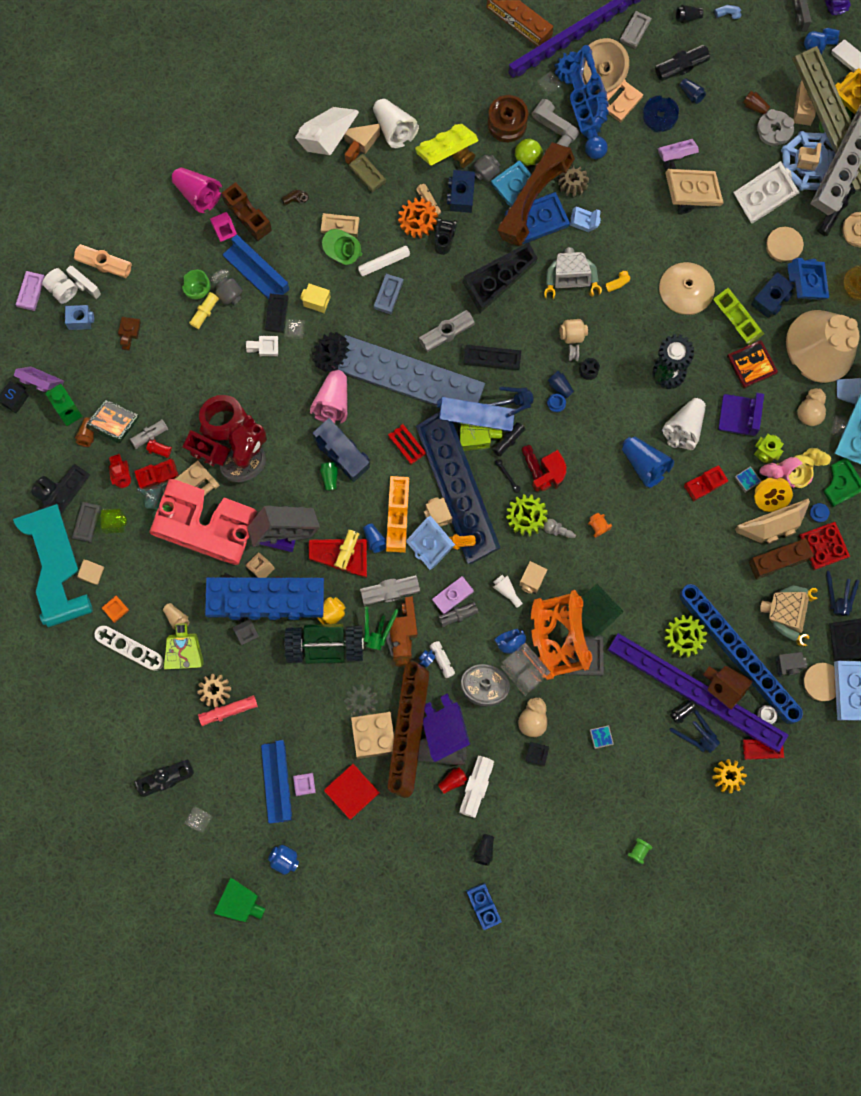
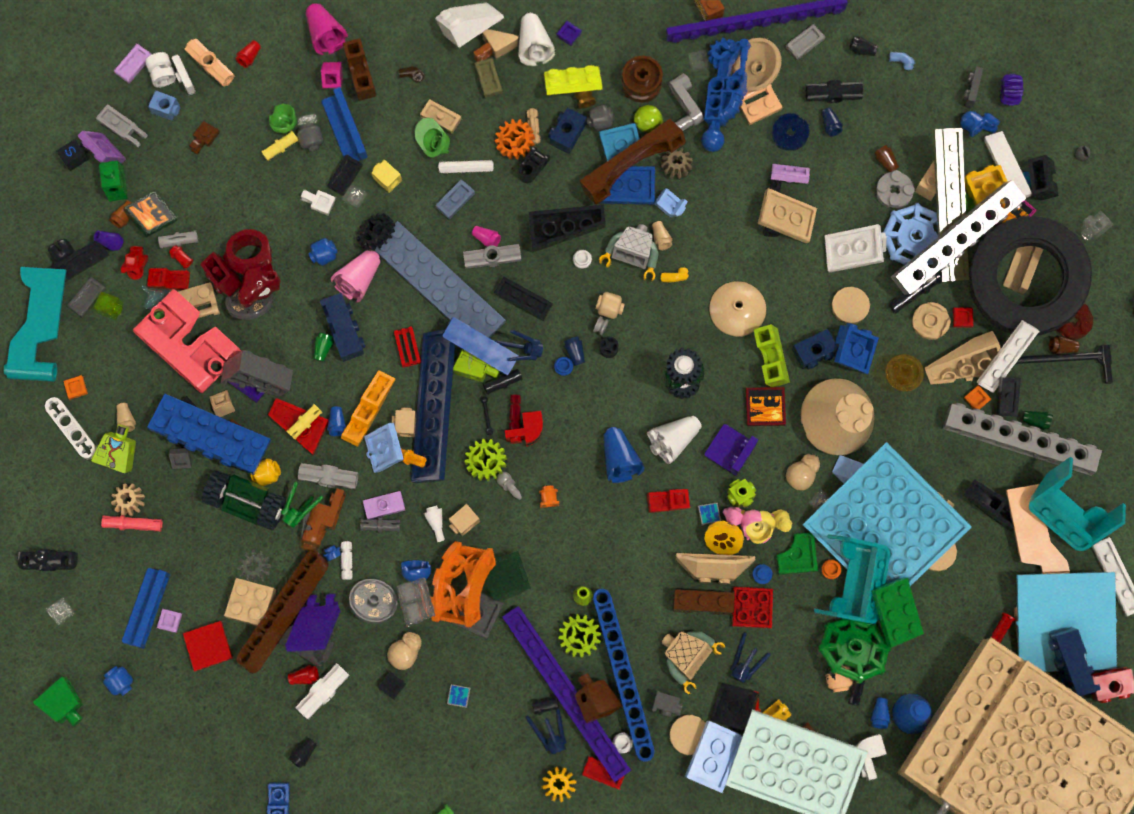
camera: 25 degrees right, 0 degrees up
tan slope [77,559,104,585] -> none
tan panel [797,143,822,171] -> none
none -> dark purple cone [94,230,123,251]
none -> light grey hinge [96,105,148,148]
none -> red cone [236,40,261,68]
none -> blue head [309,238,338,266]
none -> dark pink cone [472,226,501,247]
none -> dark purple tile [556,21,582,46]
none -> white plate [573,250,592,269]
none -> lime cone [573,586,593,606]
none -> tan cone [652,221,673,250]

